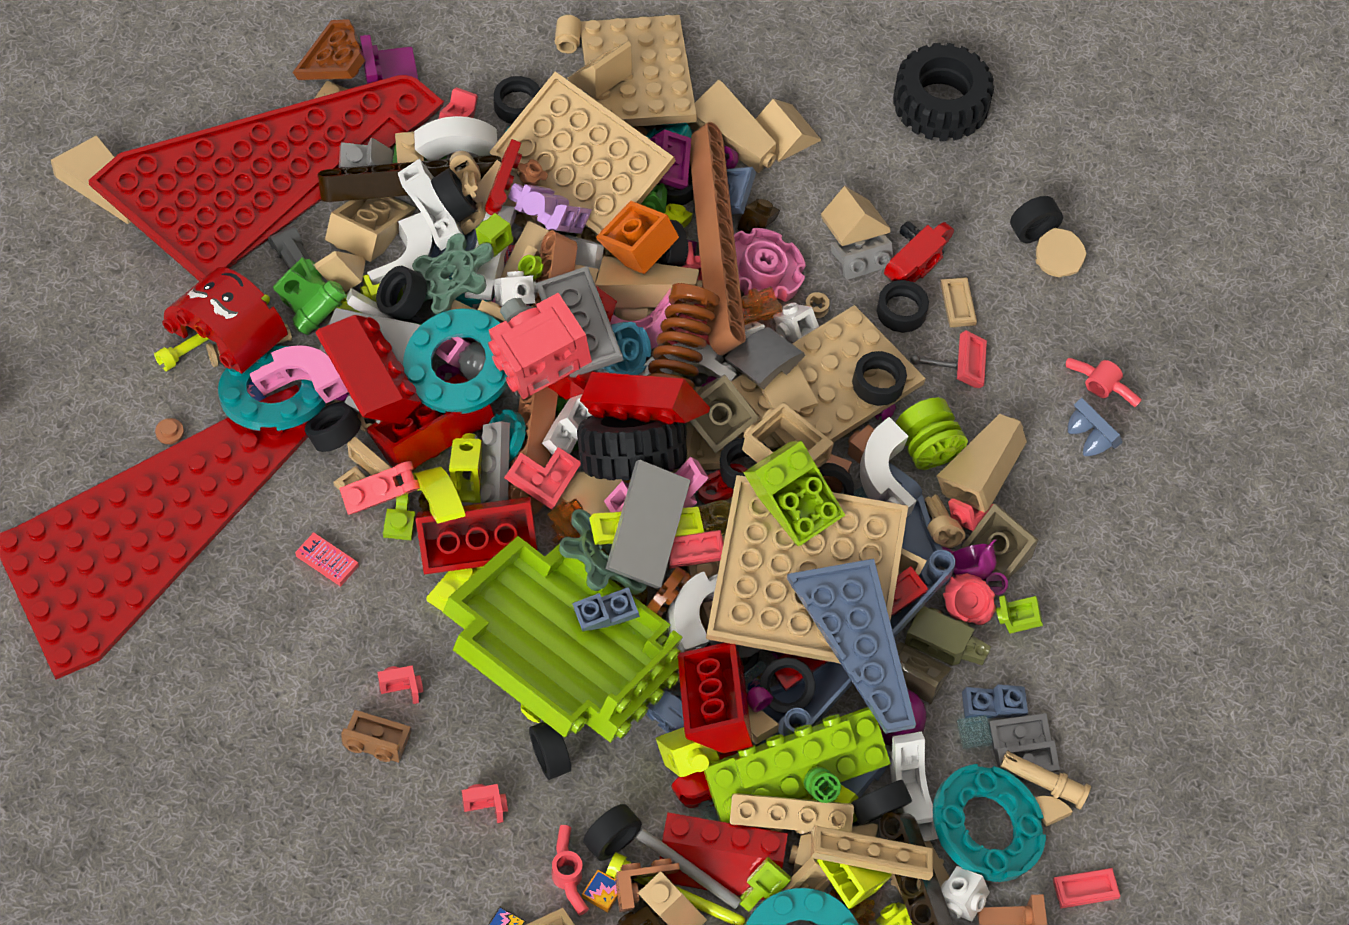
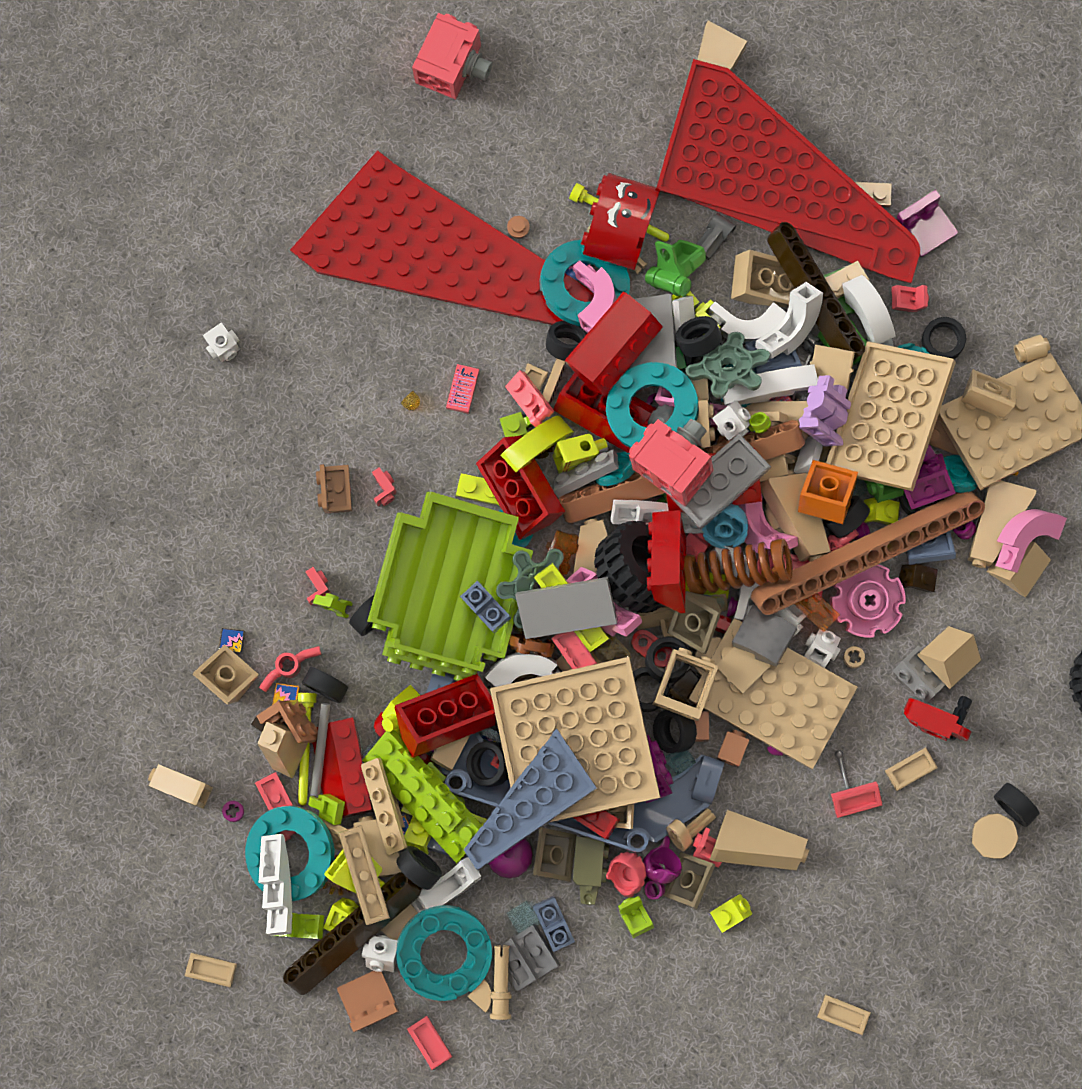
camera: 80 degrees right, 20 degrees up
dark orange plate [292,19,365,80] -> none
tan slope [314,251,365,292] -> none
light grey slope [339,138,393,168] -> none
black tyre [431,168,477,222] -> none
tan piece [449,151,481,198] -> none
tan tile [460,201,486,235] -> none
lime plate [475,213,513,257] -> none
red plate [485,139,522,215] -> none
coral plate [504,447,581,510] -> none
nougat plate [517,159,548,186] -> none
lime slope [743,441,845,546] -> none
magenta hinge [747,687,773,713] -> none
bright green wheel [804,767,841,803] -> none
black tyre [852,351,907,406] -> none
white arch [860,417,916,517] -> none
black tyre [876,280,929,333] -> none
lime wheel [896,397,968,470] -> none
coral piece [1066,358,1142,408] -> none
sand blue tile [1068,398,1123,456] -> none
none -> white brick [203,323,240,362]
none -> lime plate [313,593,353,618]
none -> clear yellow hinge [400,391,420,410]
none -> neon yellow bracket [710,894,752,933]
none -> tan tile [817,995,871,1035]
none -> bright pink arch [995,509,1067,573]

